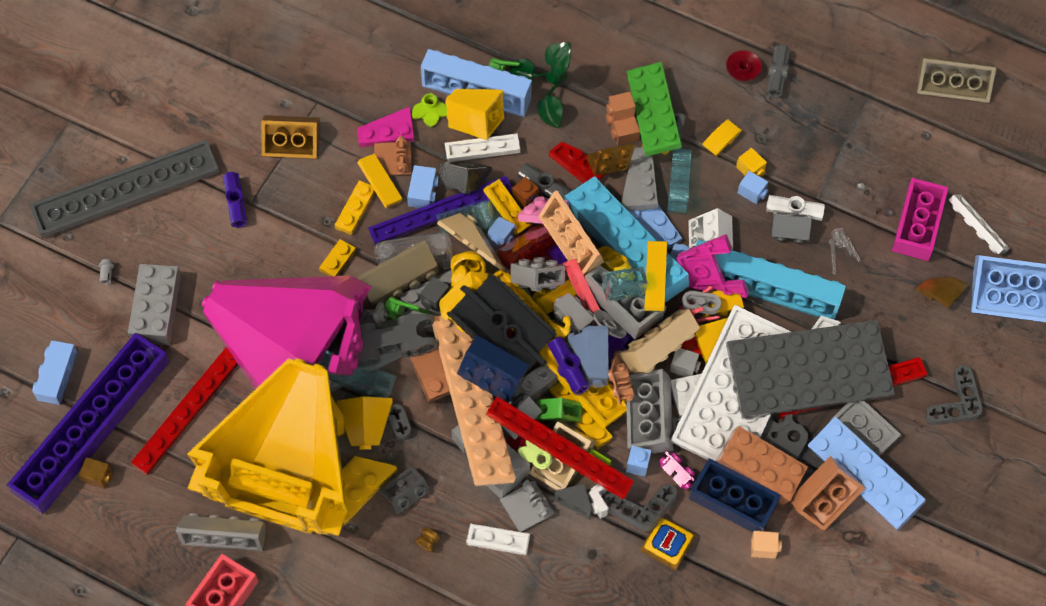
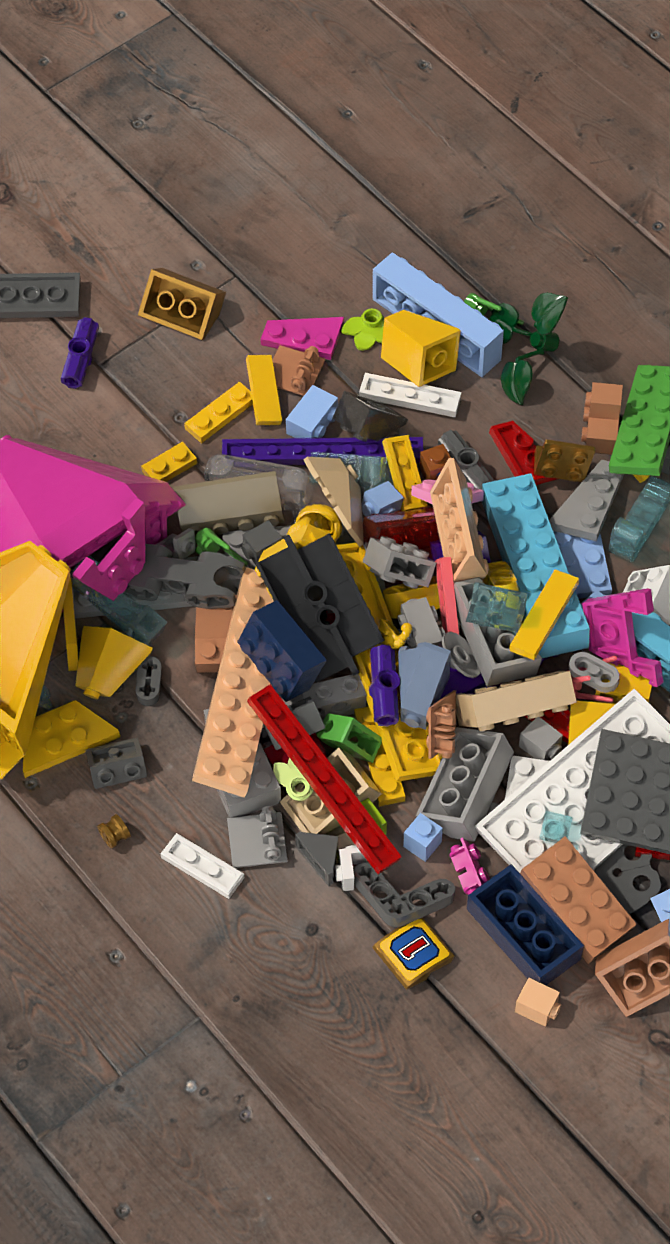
camera: 25 degrees right, 5 degrees down
none -> clear light blue tile [539,811,573,843]

